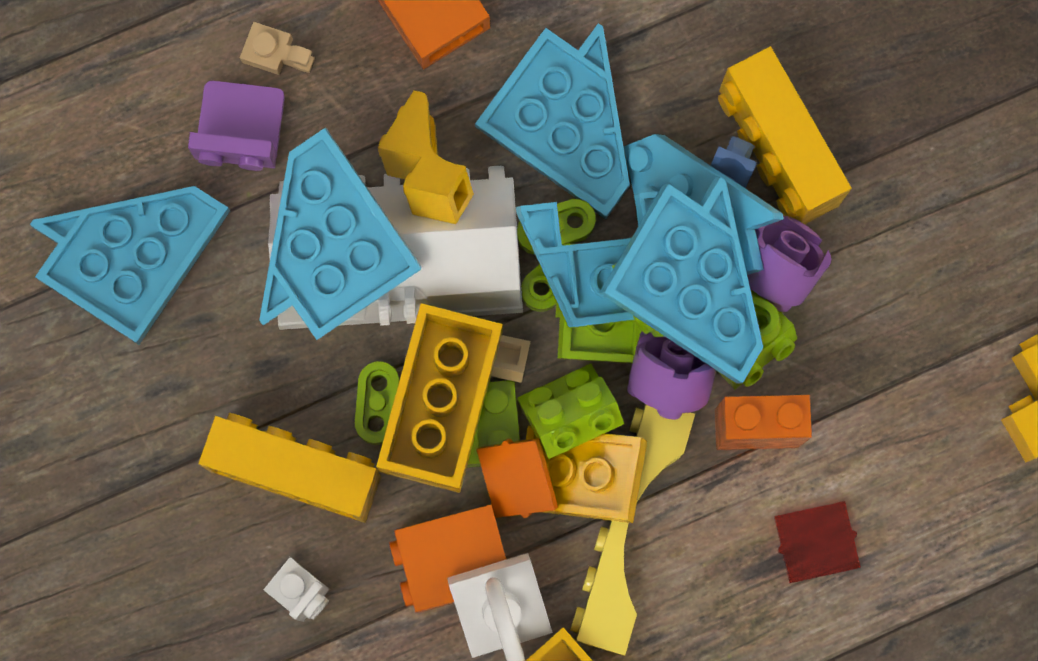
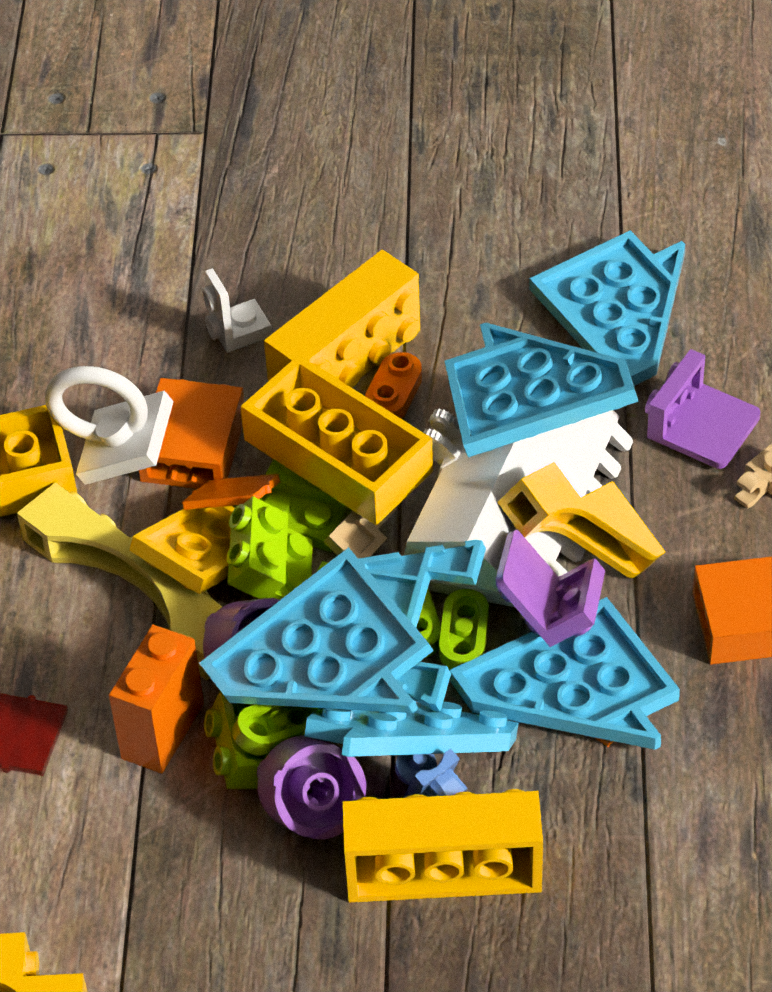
camera: 120 degrees right, 30 degrees down
none -> orange plate [365,352,422,419]
none -> medium lavender bracket [496,530,605,647]

